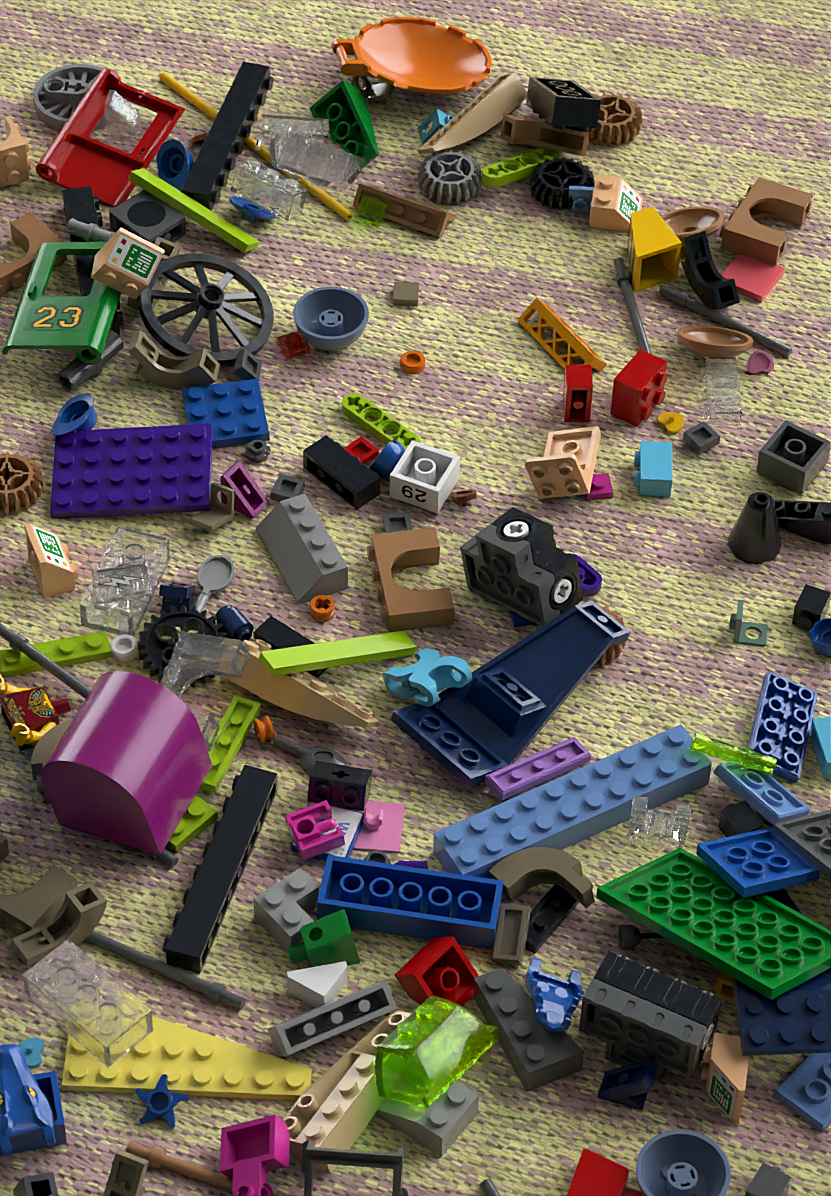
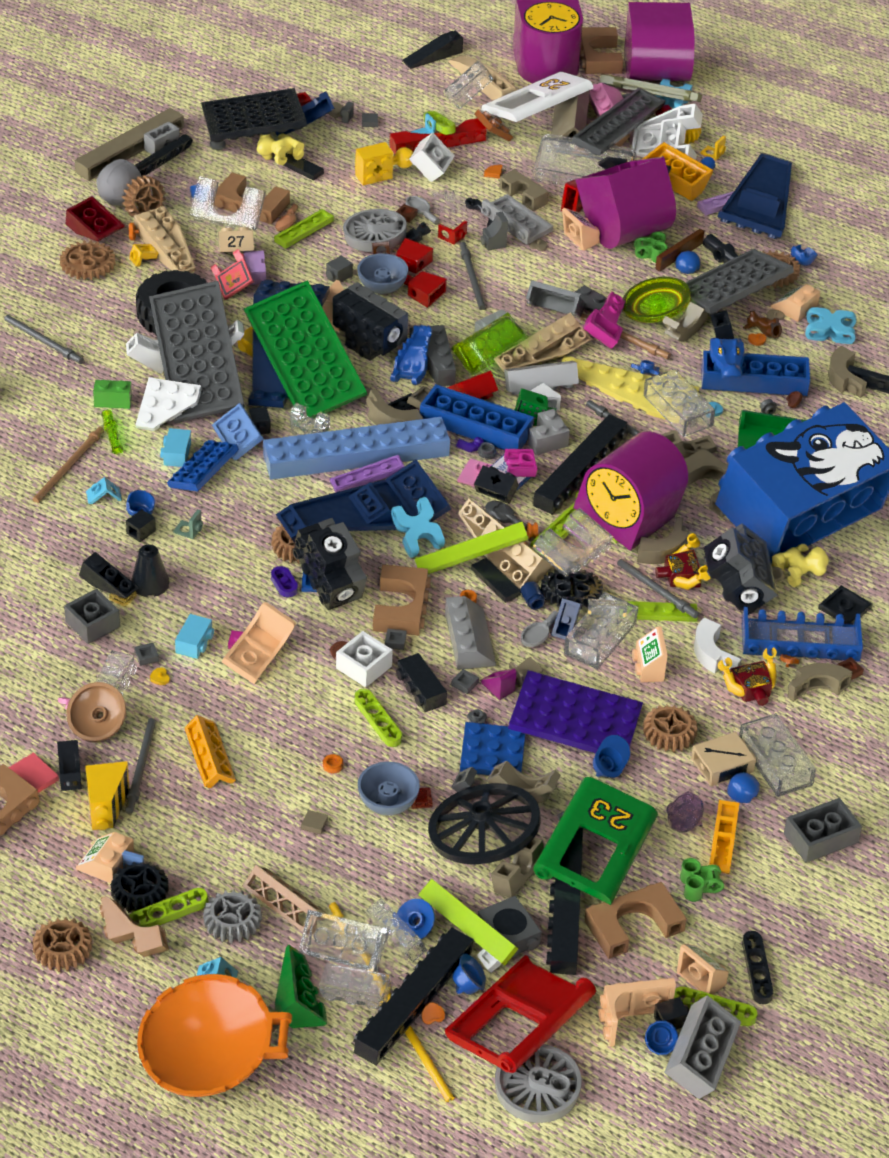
camera: 165 degrees left, 5 degrees down
light grey pin [66,218,115,242] -> none
slope [91,228,164,299] -> none
clear slope [105,90,143,144] -> none
red plate [344,436,379,466] -> none
clear neon green tile [355,195,387,227] -> none
blue hair [369,440,406,478] -> none
tan slope [417,71,527,155] -> none
black brick [526,77,601,131] -> none
red brick [563,365,593,422] -> none
red brick [610,349,668,427] -> none
dark grey bar [659,285,792,358] -> none
medium nougat dish [661,206,725,240] -> none
clear neon green pin [690,732,777,776] -> none
blue plate [696,827,820,898] -> none

